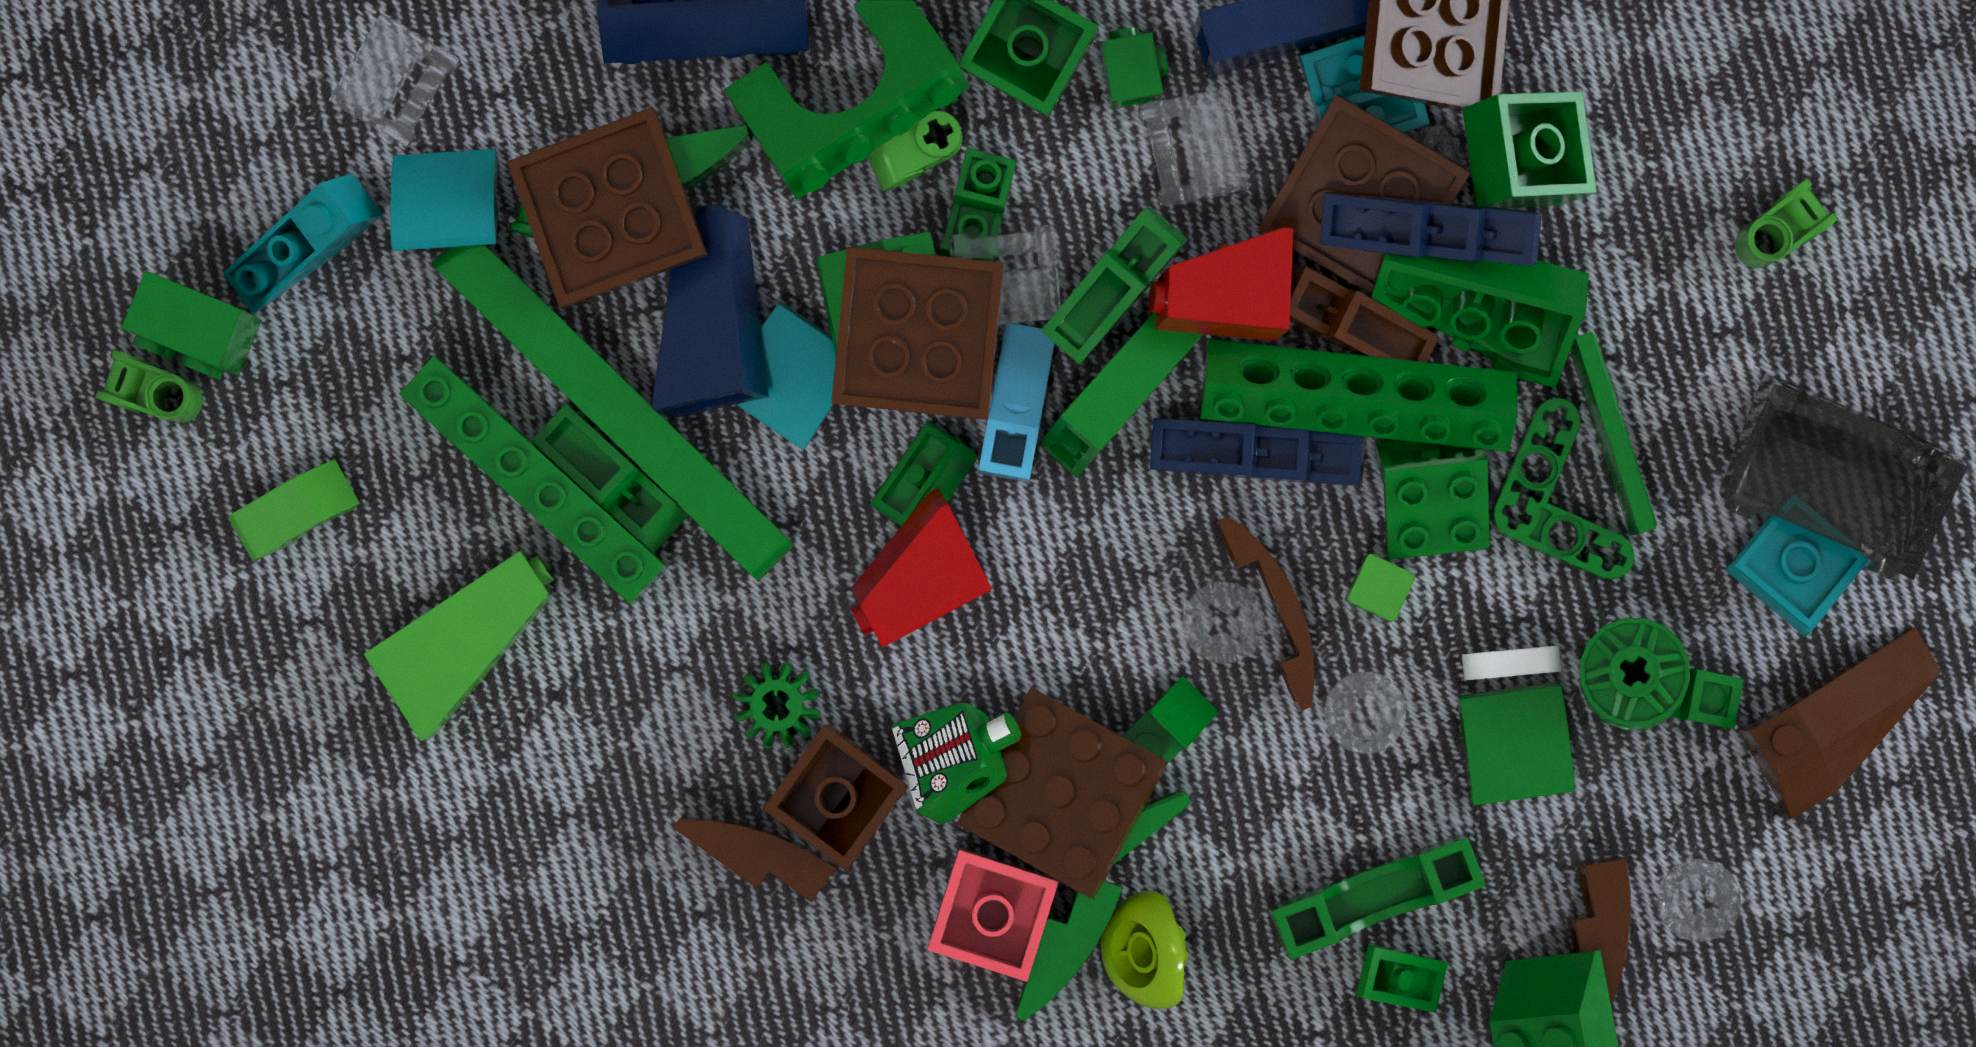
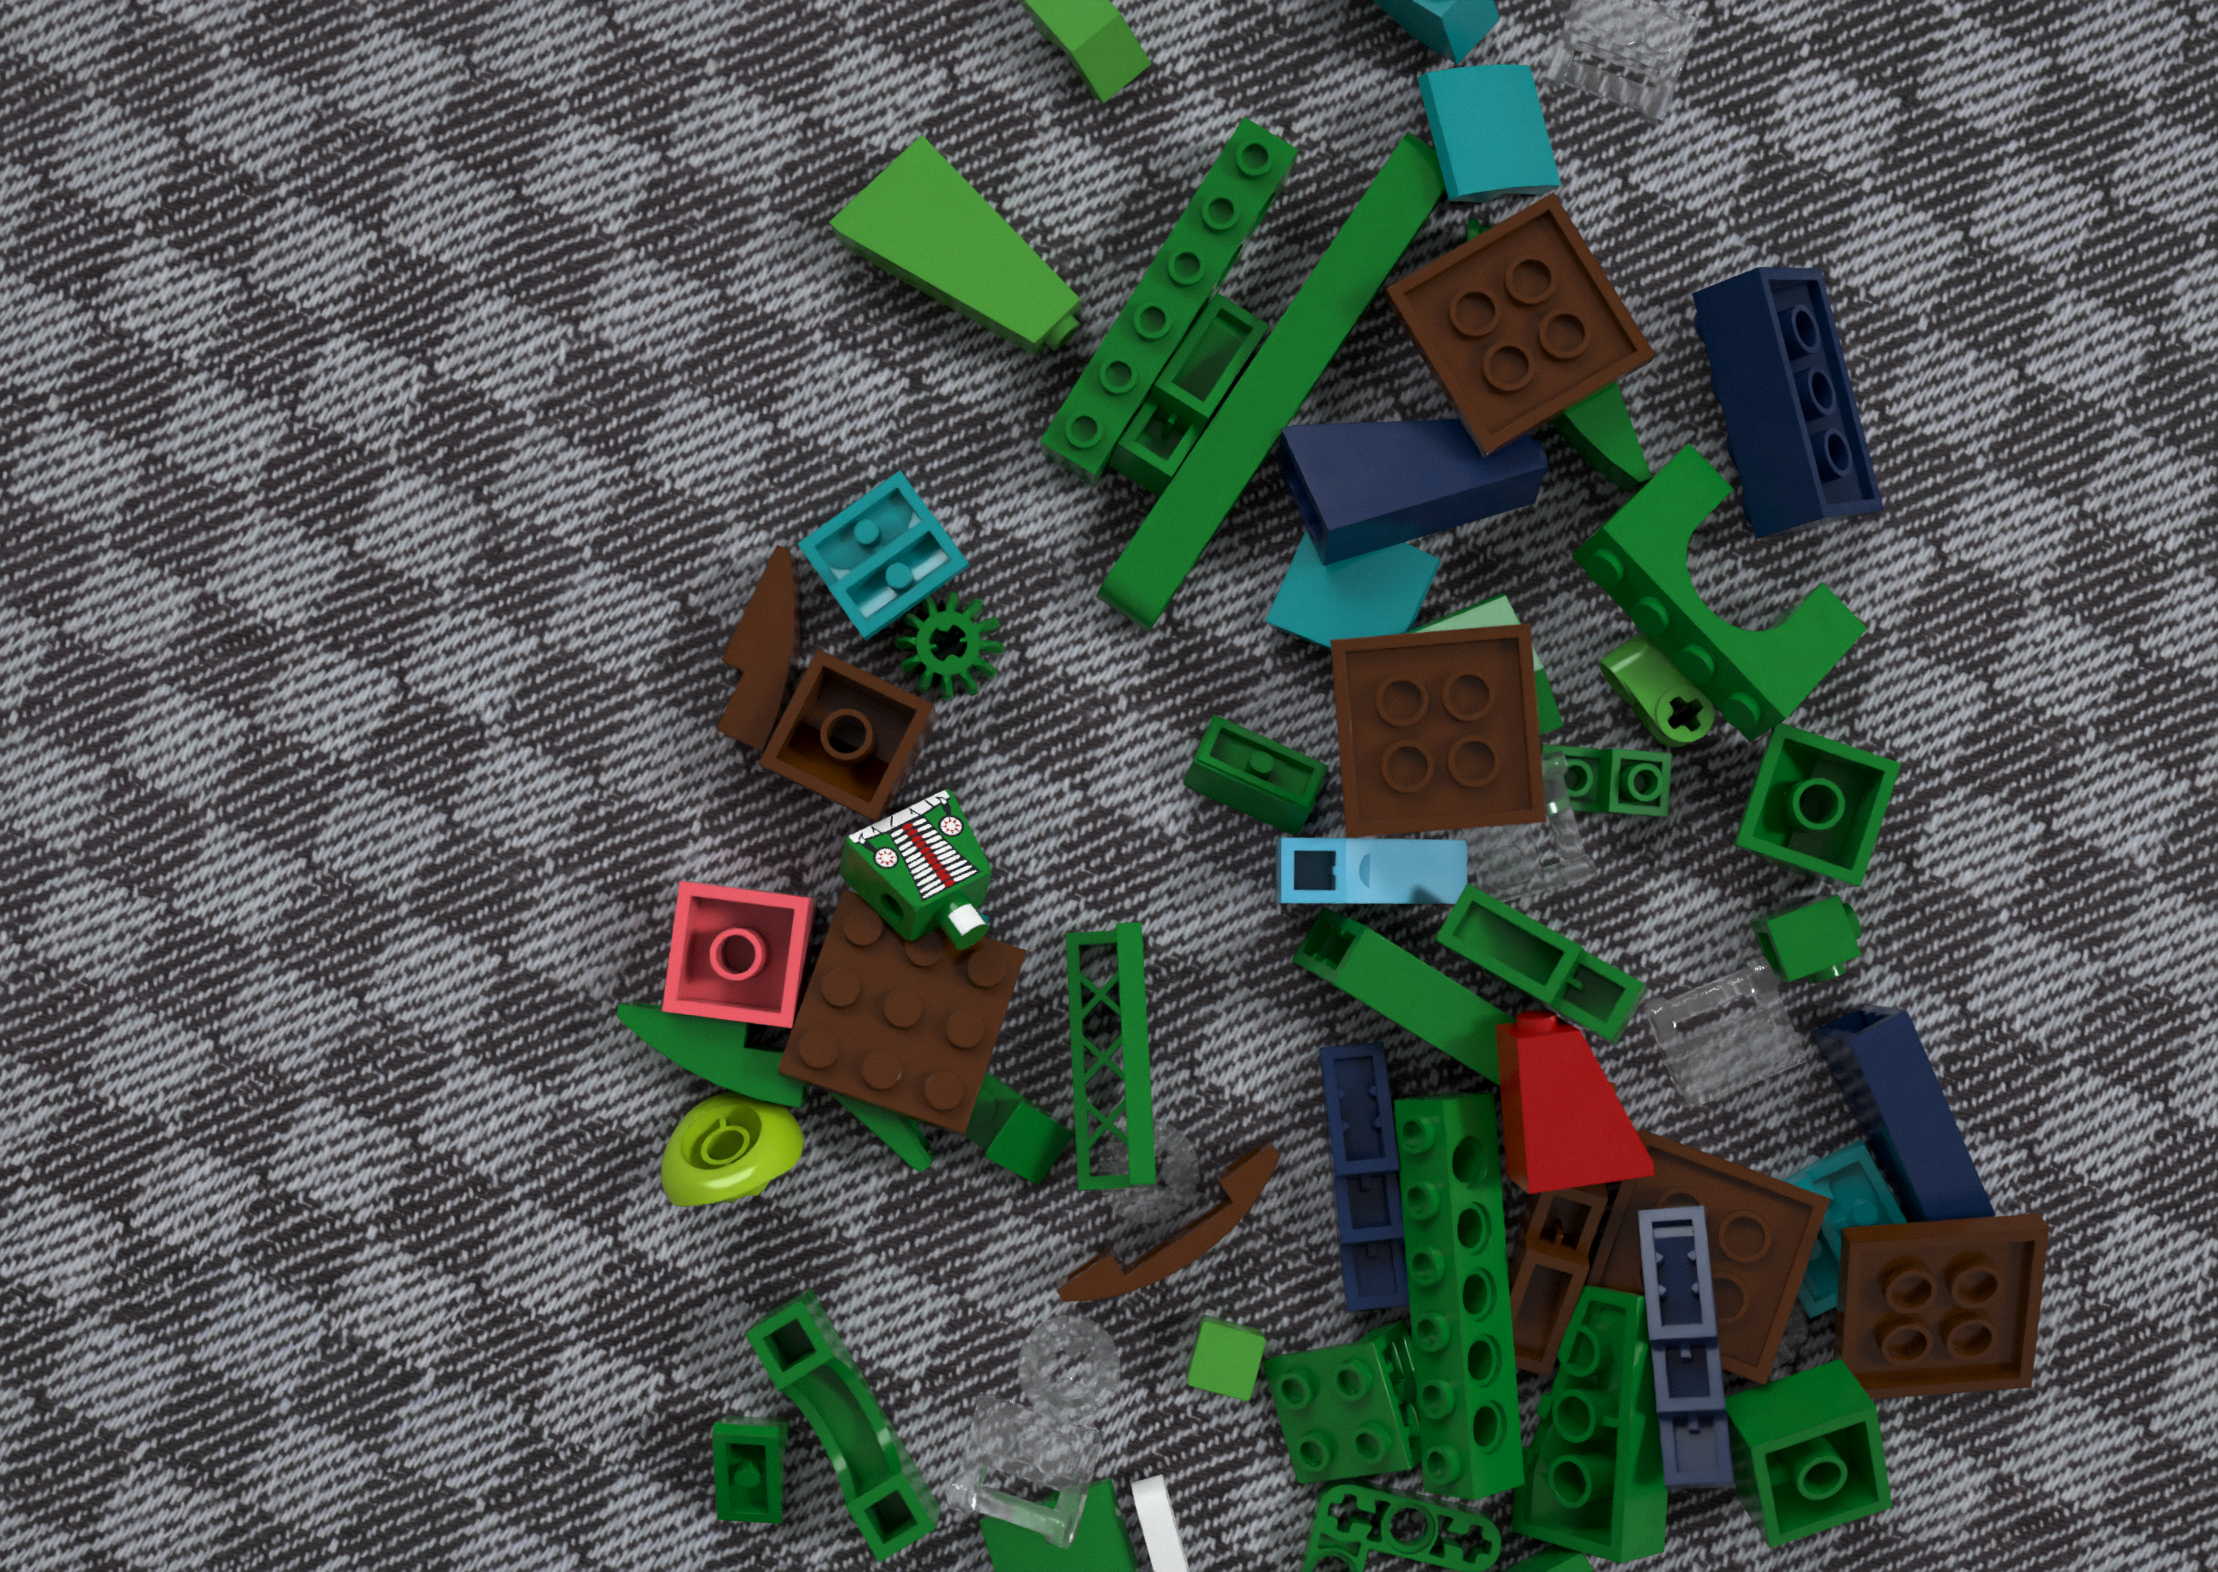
camera: 90 degrees right, 0 degrees up
red slope [851,488,992,648] -> none
none -> teal slope [797,470,970,641]
none -> clear plate [947,1394,1104,1549]
none -> green fence [1065,922,1156,1191]

